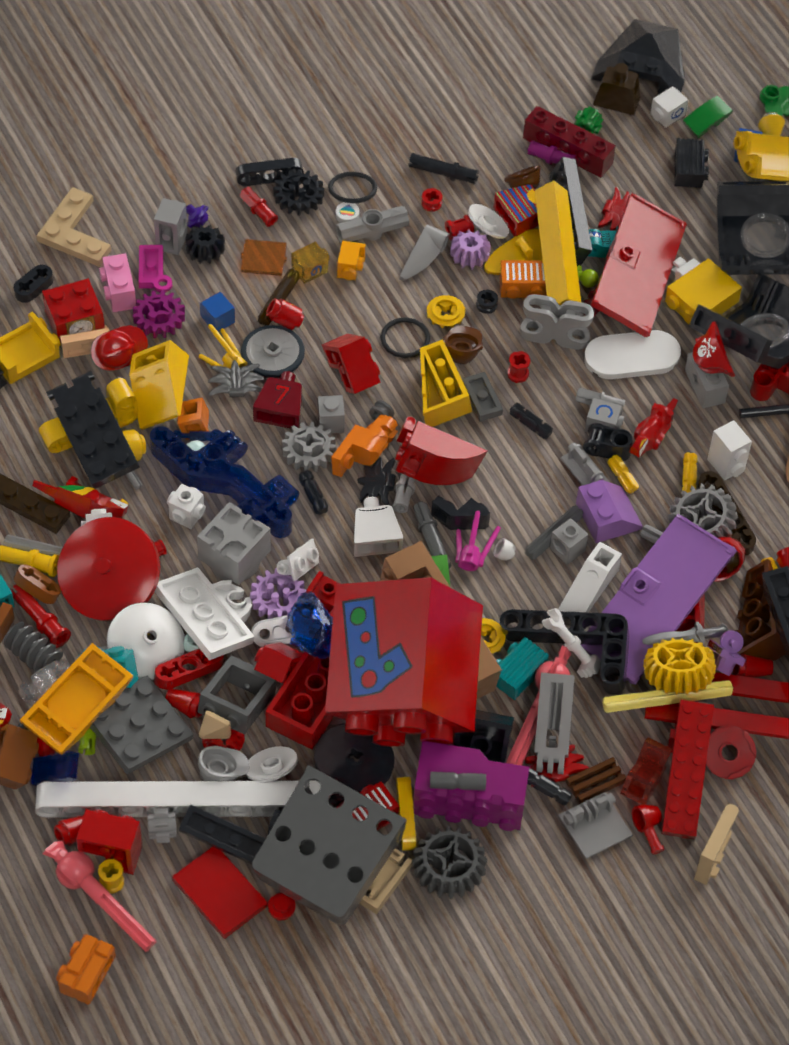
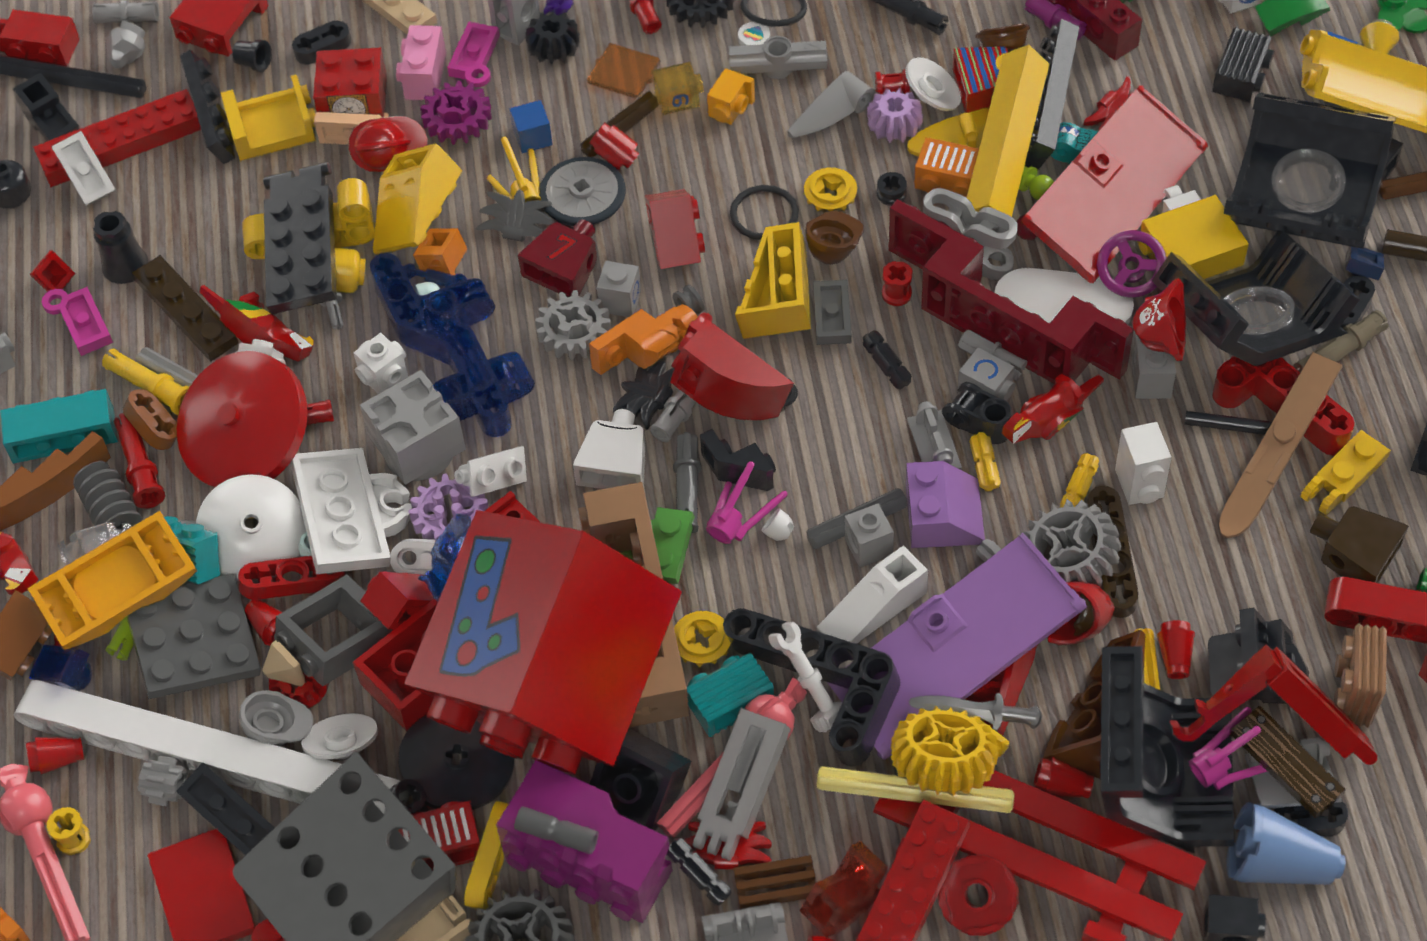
camera: 25 degrees right, 0 degrees up
red brick [76,809,143,875] -> none
black axle [299,470,328,515] -> none
red bush [421,188,443,212] -> none
medium lavender hips [707,630,746,676] -> none
none -> dark red bracket [889,199,1134,384]
none -> magenta piece [1097,230,1167,298]

